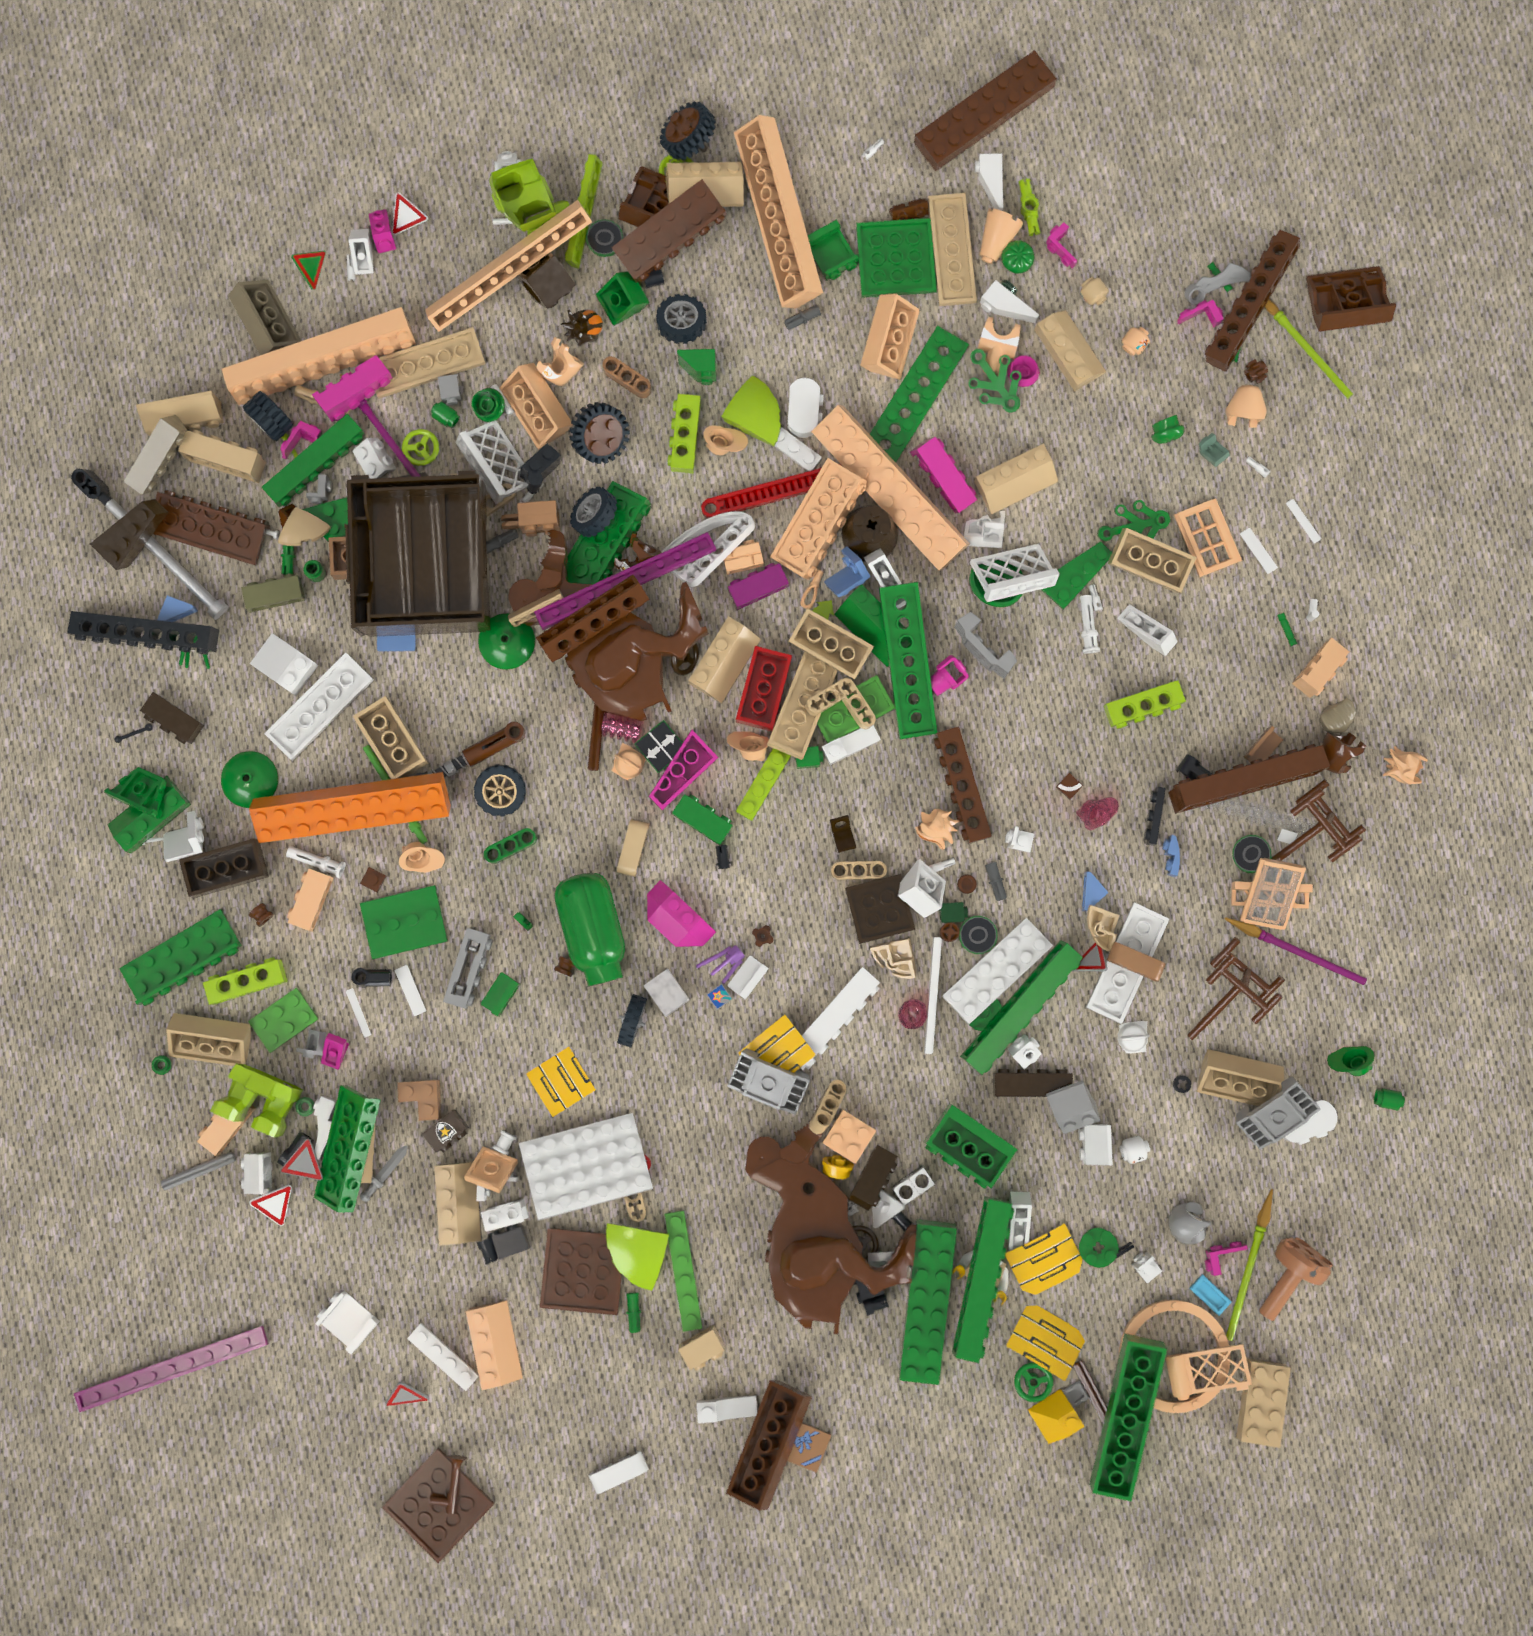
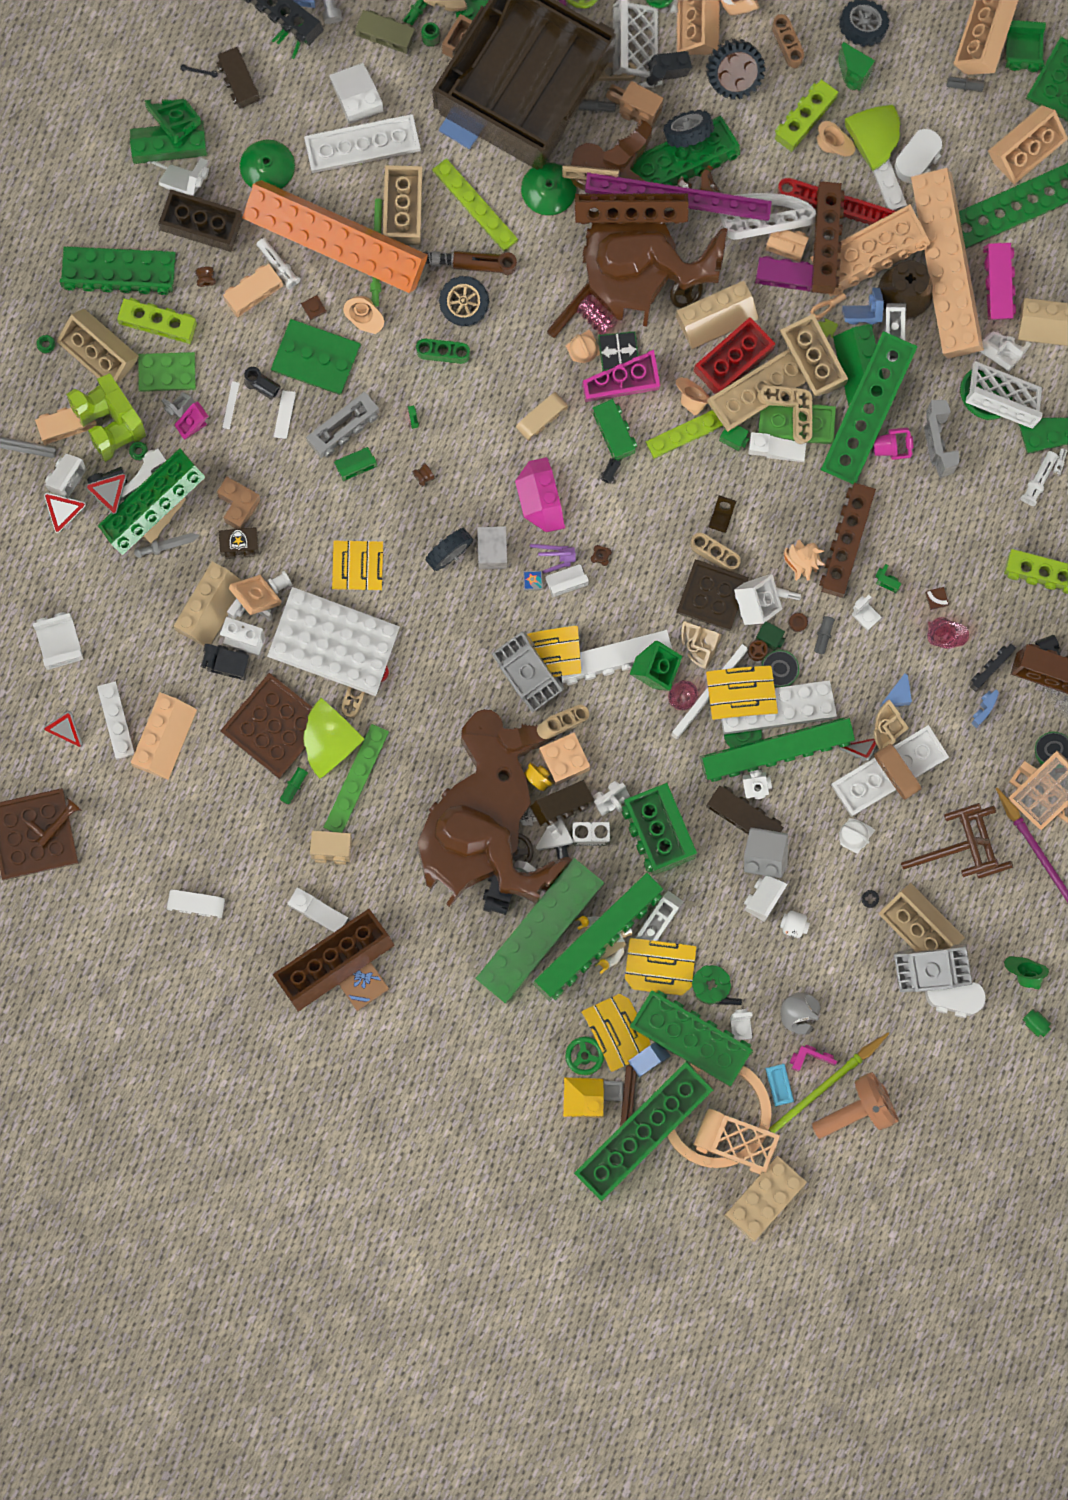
camera: 30 degrees right, 5 degrees down
green piece [554,873,625,987] -> none
none -> lime plate [432,158,518,252]
none -> white hips [593,781,630,816]
none -> medium blue slope [628,1043,671,1077]
none -> green slope [630,640,682,691]
none -> green bracket [630,990,753,1087]
none -> yellow sticker [706,666,778,720]
none -> reddish brown brick [811,181,845,294]
none -> green bracket [875,564,901,593]

